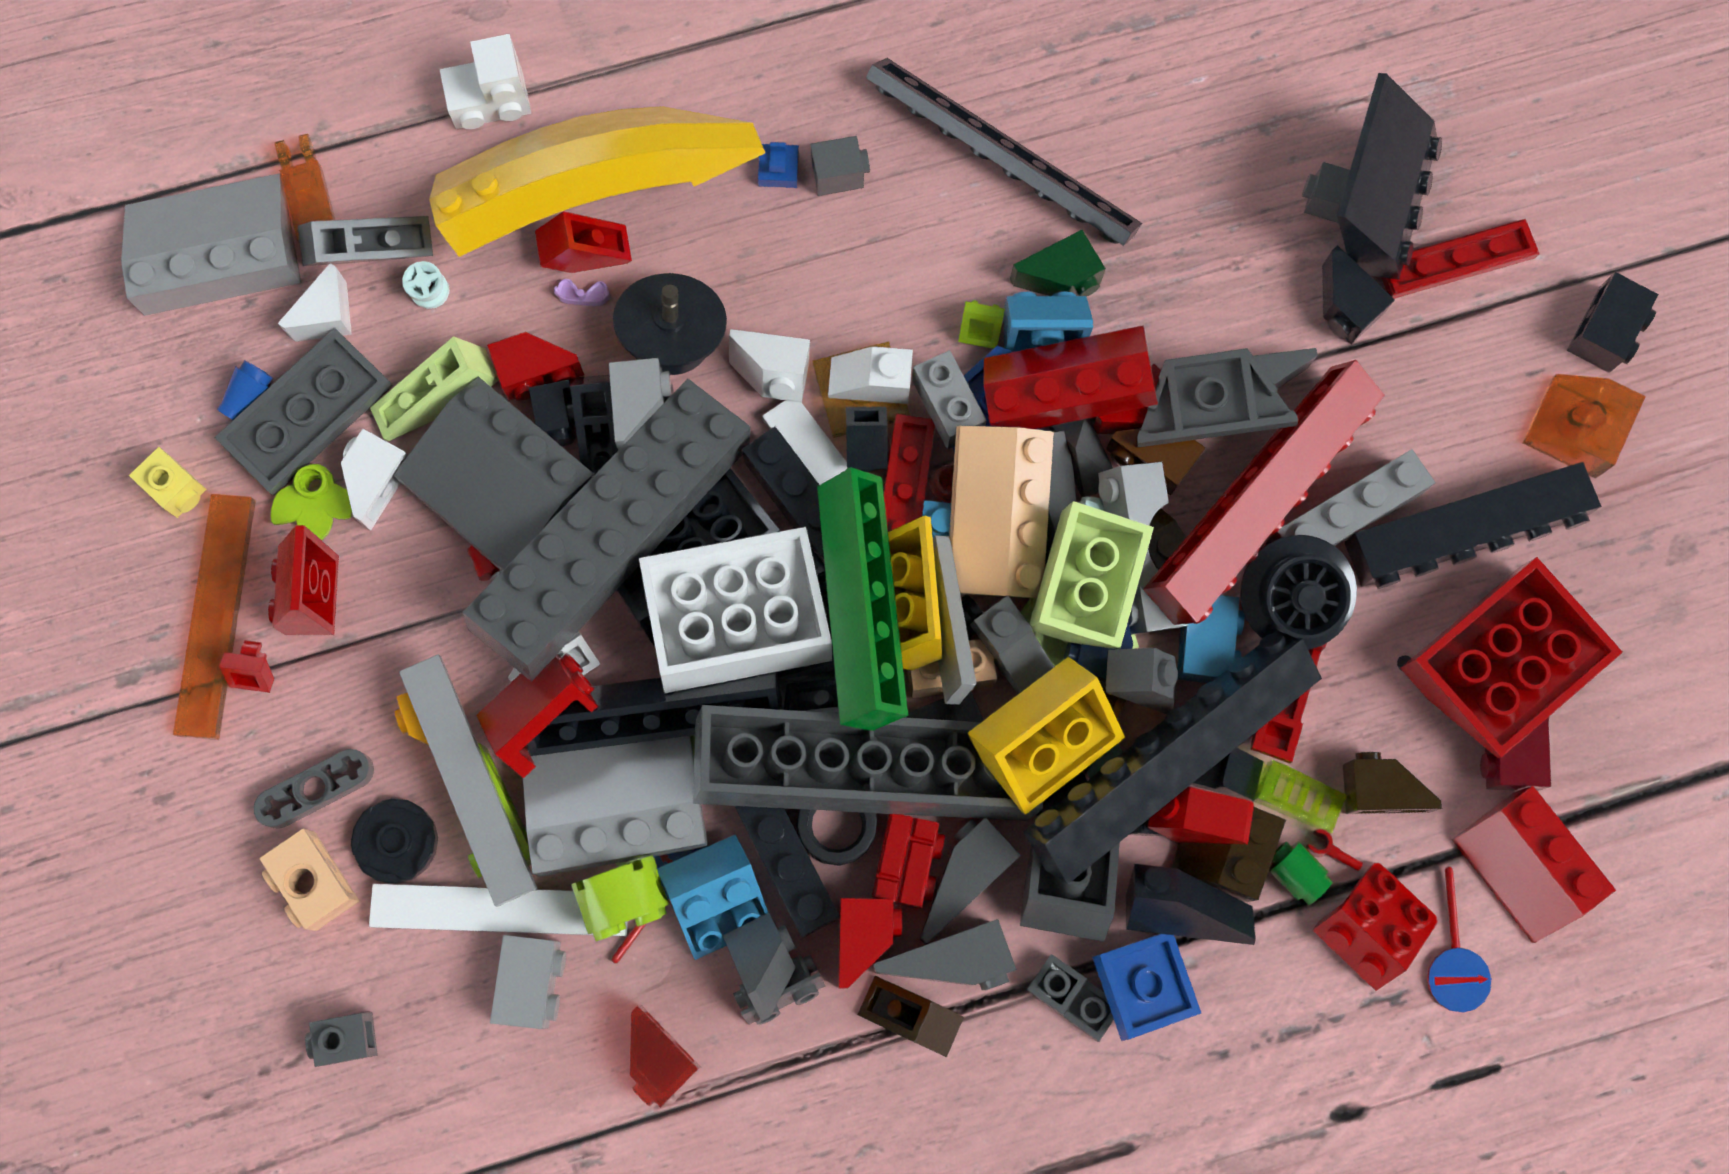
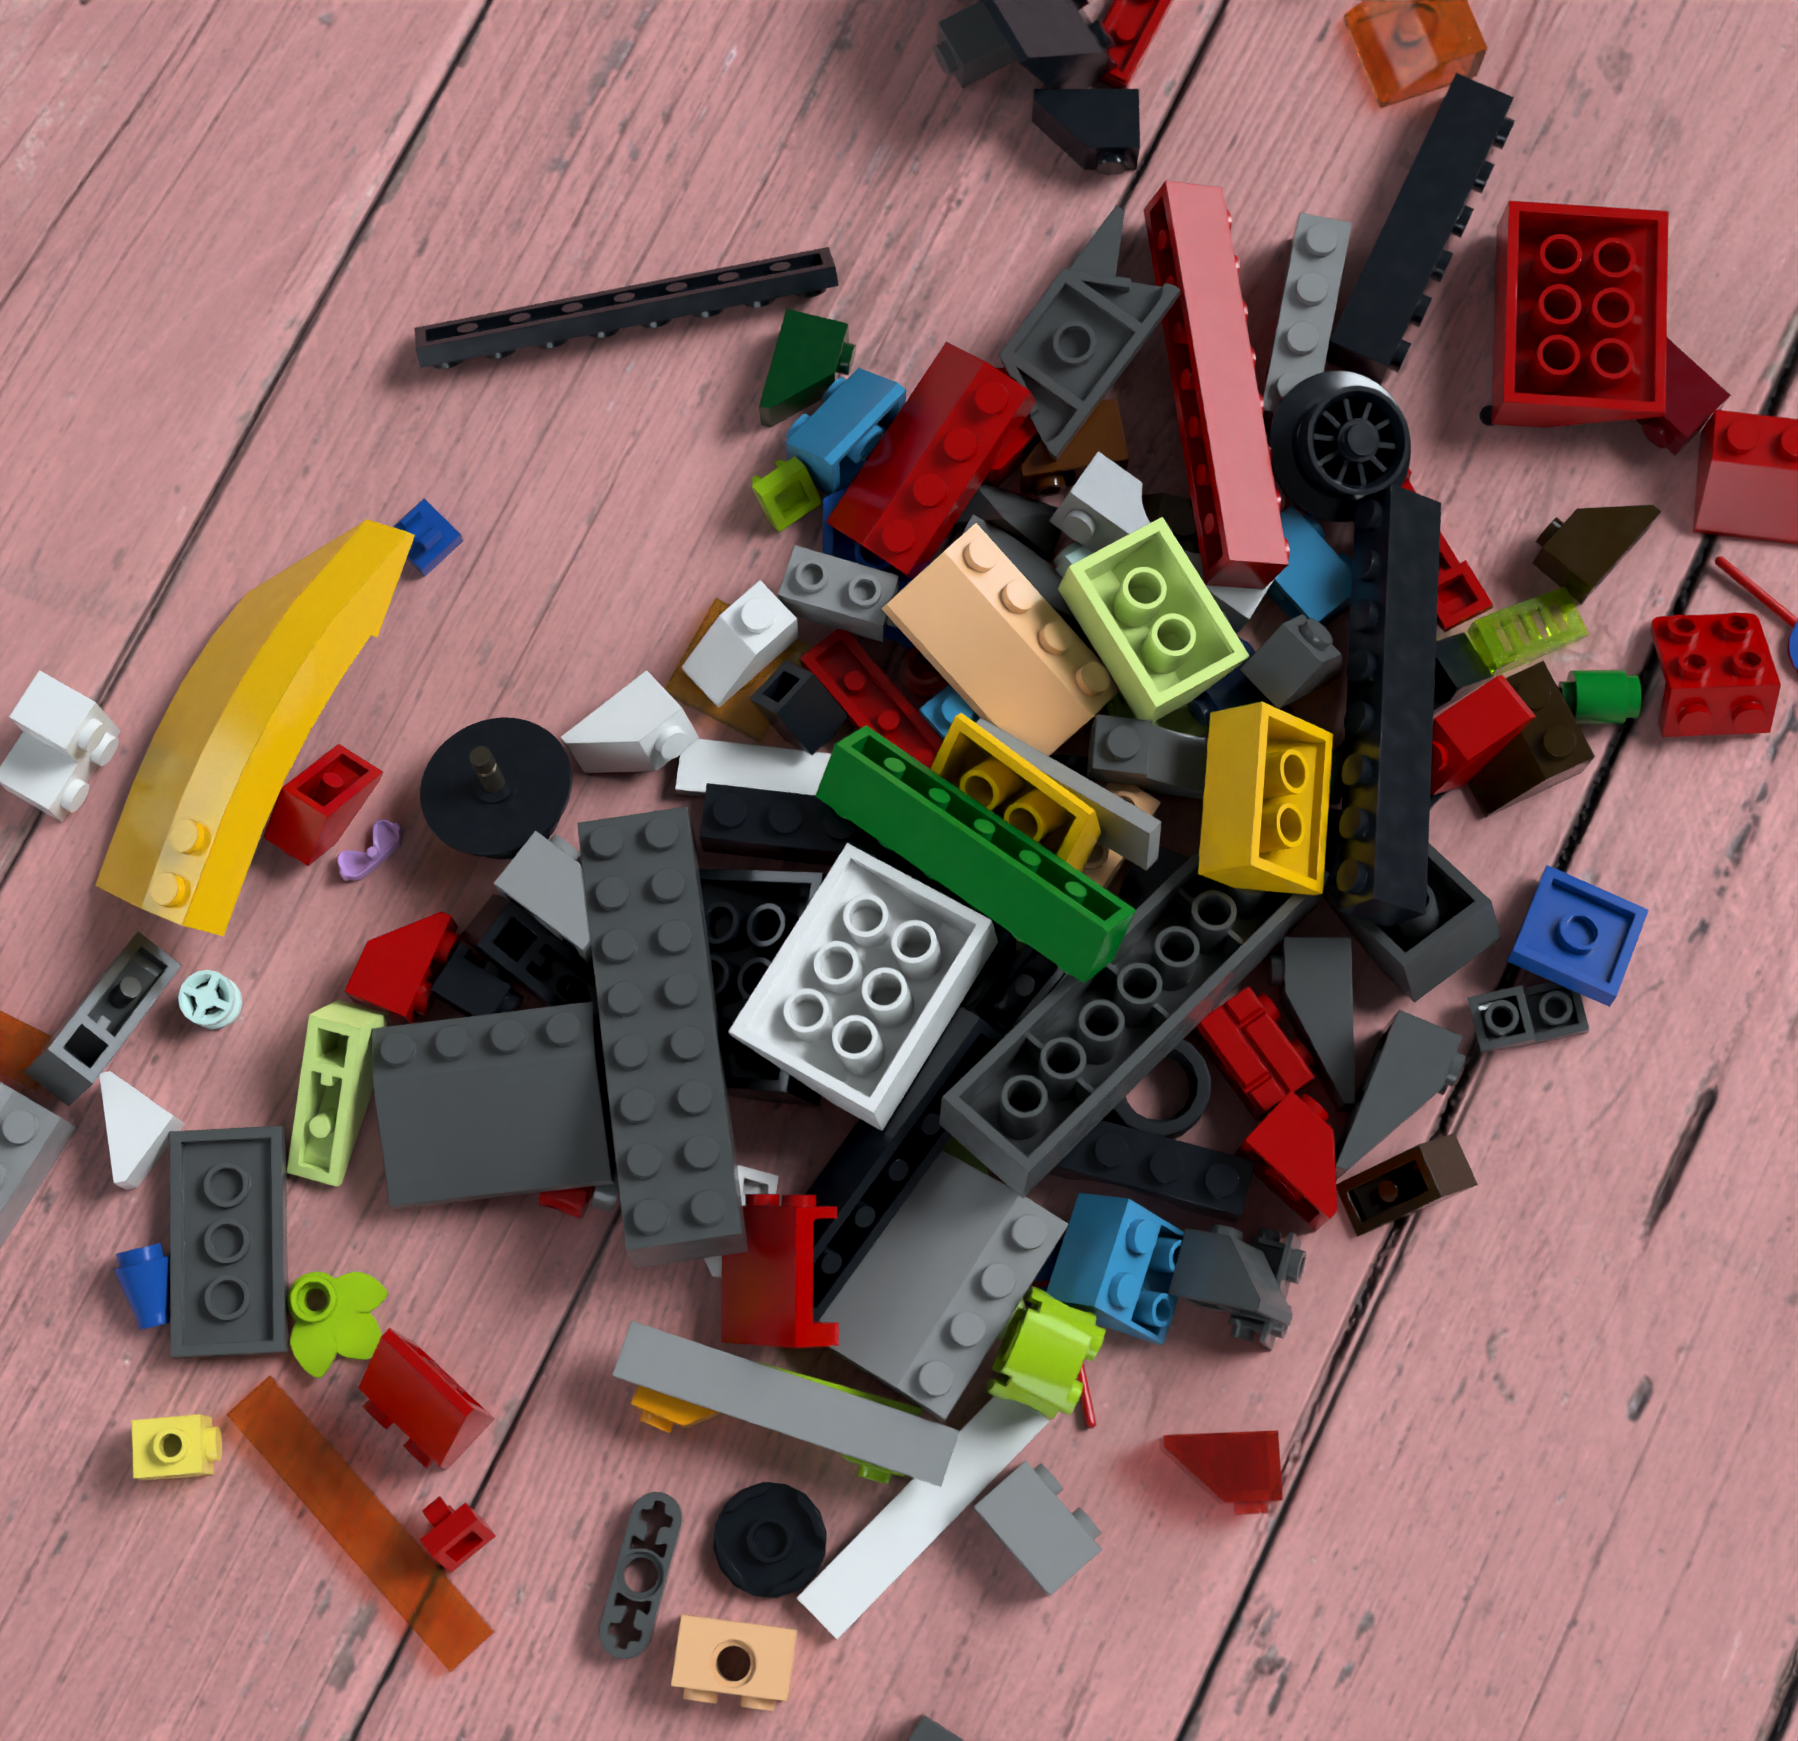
camera: 45 degrees left, 0 degrees up
white slope [341,429,408,531] -> none
dark grey brick [810,136,870,196] -> none
black slope [1126,863,1256,945] -> none
red hand [1306,829,1363,871] -> none

